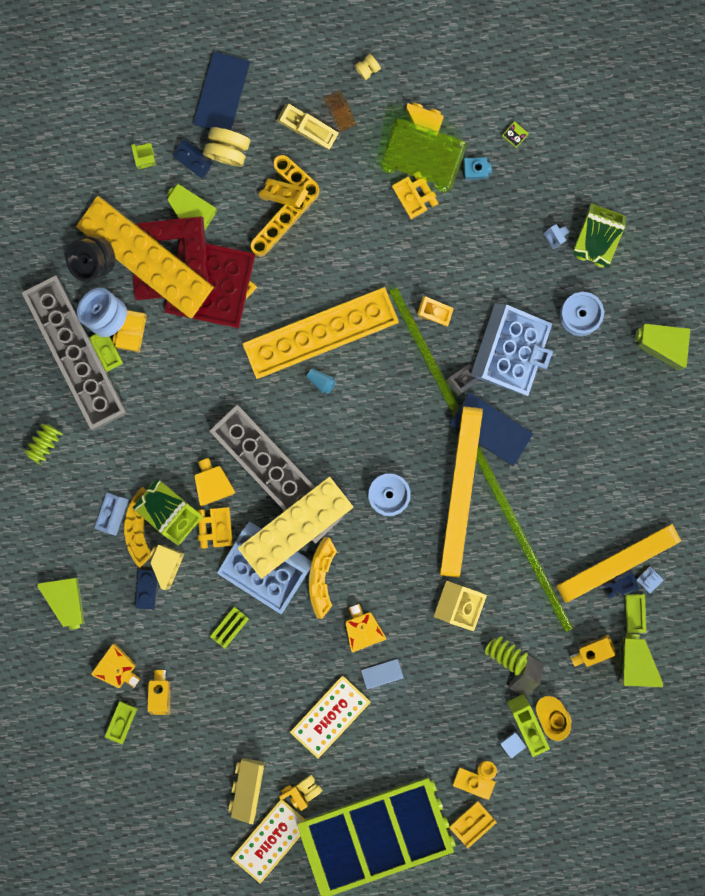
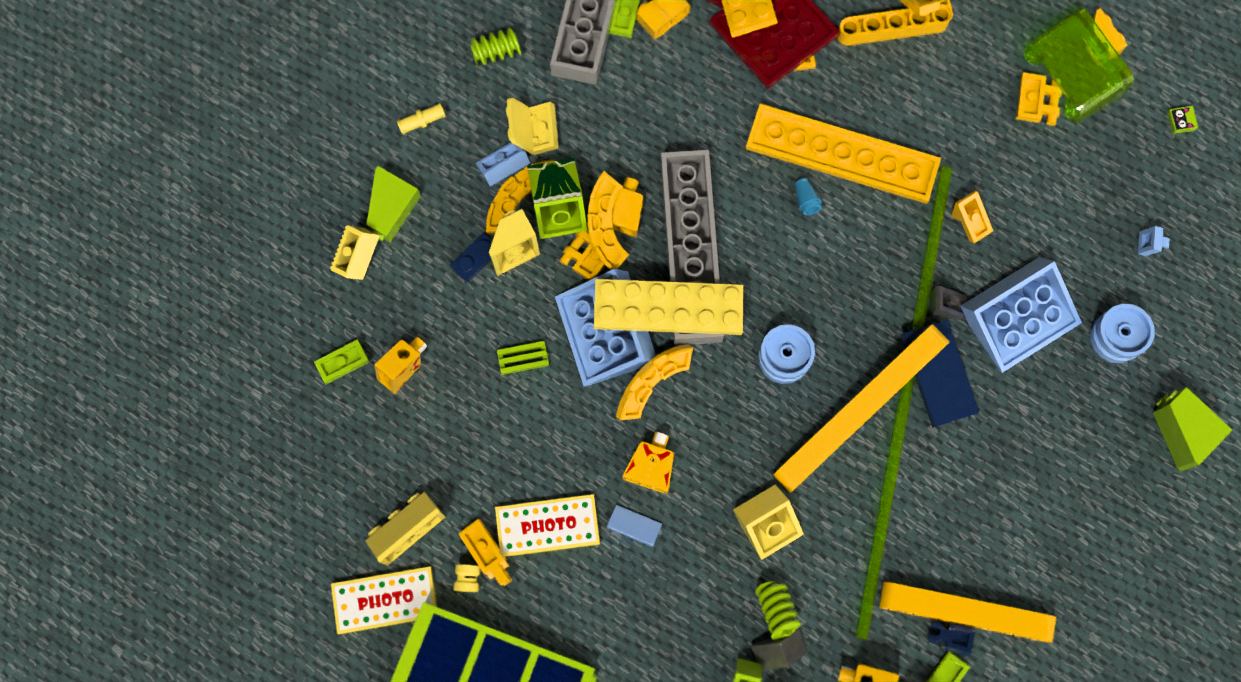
camera: 40 degrees right, 10 degrees down
yellow torso [91,644,140,688] -> none
yellow bracket [279,785,308,811] -> none
dark azure brick [463,157,492,180] -> none
light blue slope [528,345,553,370] -> none
slope [573,203,626,267] -> none
light blue tile [636,566,664,594] -> none
none -> light yellow brick [330,225,379,280]
none -> light yellow pin [397,103,446,134]
none -> yellow hinge [458,519,513,586]
none -> light yellow bracket [506,97,559,155]
none -> yellow tile [587,171,630,270]

